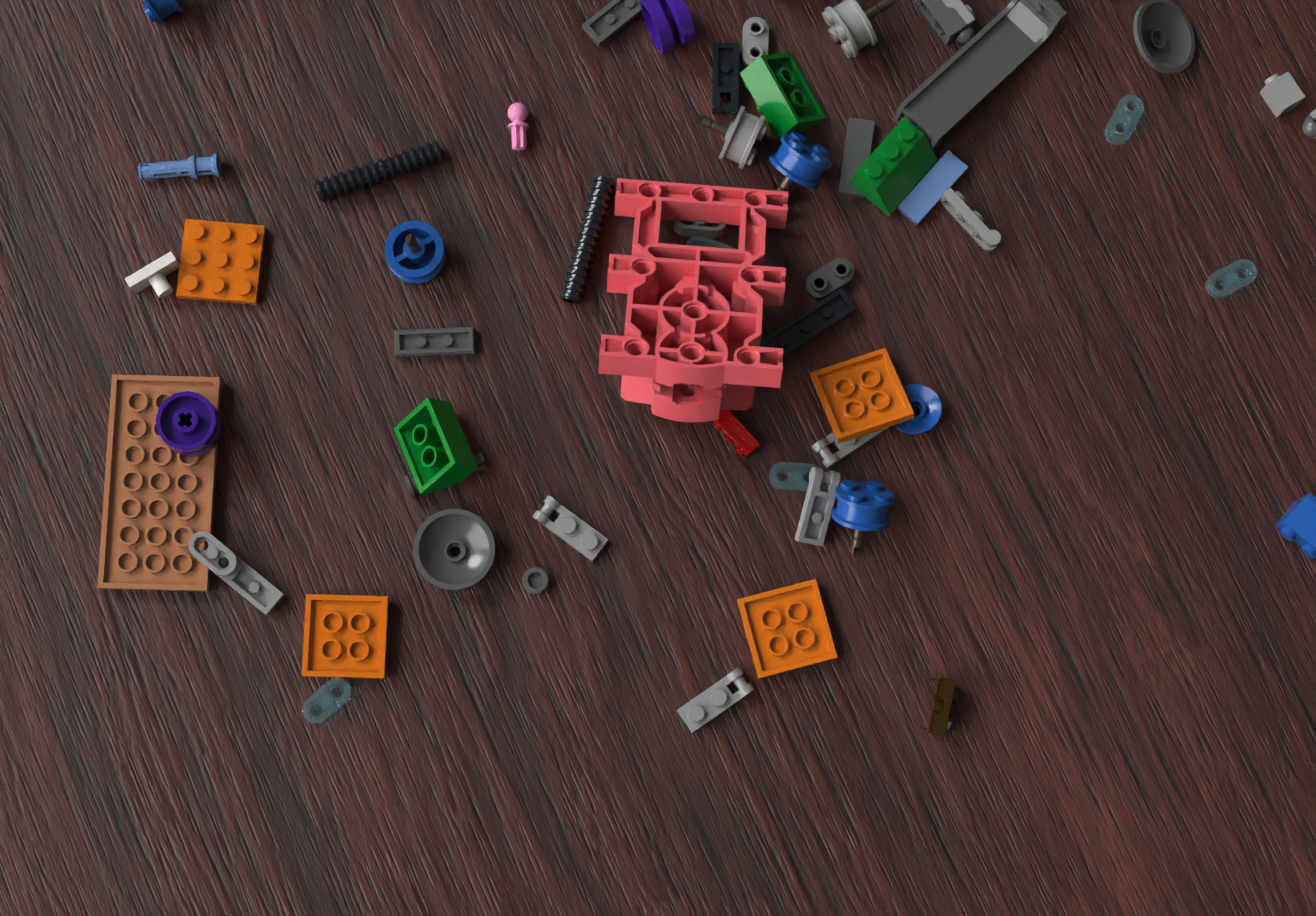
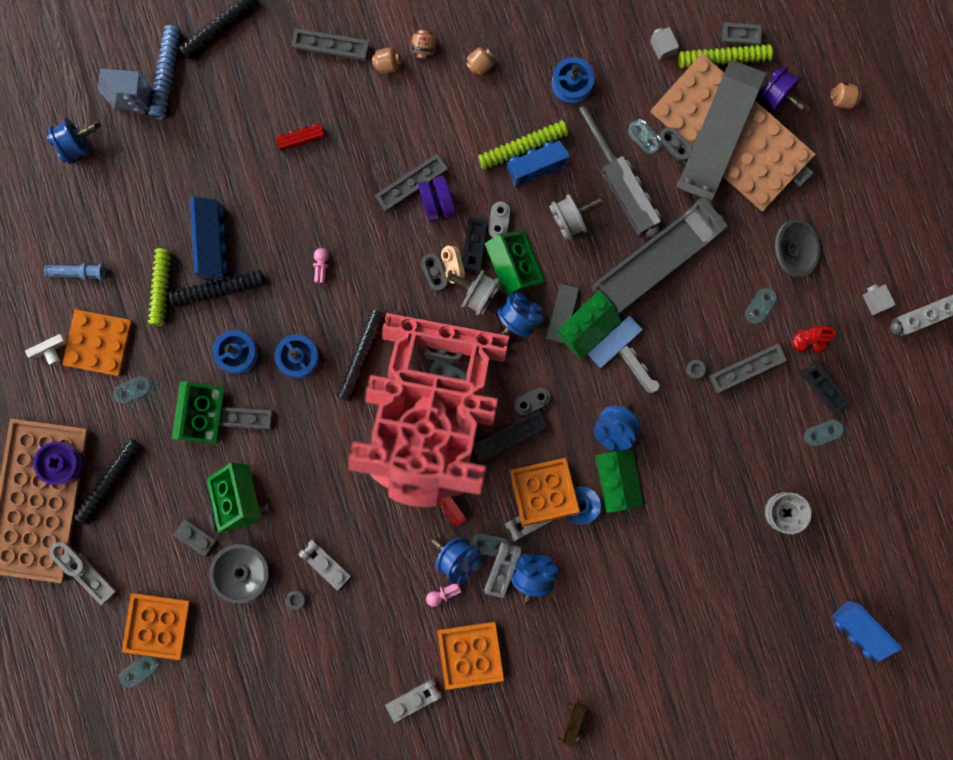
camera: 10 degrees right, 5 degrees up
none -> black piece [74,438,142,525]
none -> clear light blue plate [113,376,152,404]
none -> lime piece [148,248,172,326]
none -> green slope [172,381,224,444]
none -> dark grey plate [173,519,217,557]
none -> blue slope [190,197,228,280]
none -> blue wheel [275,335,320,379]
none -> dark grey plate [421,254,447,291]
none -> bright pink axle [426,584,461,607]
none -> blue wheel [432,537,481,585]
none -> light nougat plate [441,246,465,283]
none -> blue wheel [594,402,641,451]
none -> green slope [595,449,643,513]
none -> dark grey tile [686,360,706,379]
none -> dark grey plate [709,343,787,393]
none -> light grey wheel [765,492,811,534]
none -> red piece [792,326,836,352]
none -> black plate [800,360,850,414]

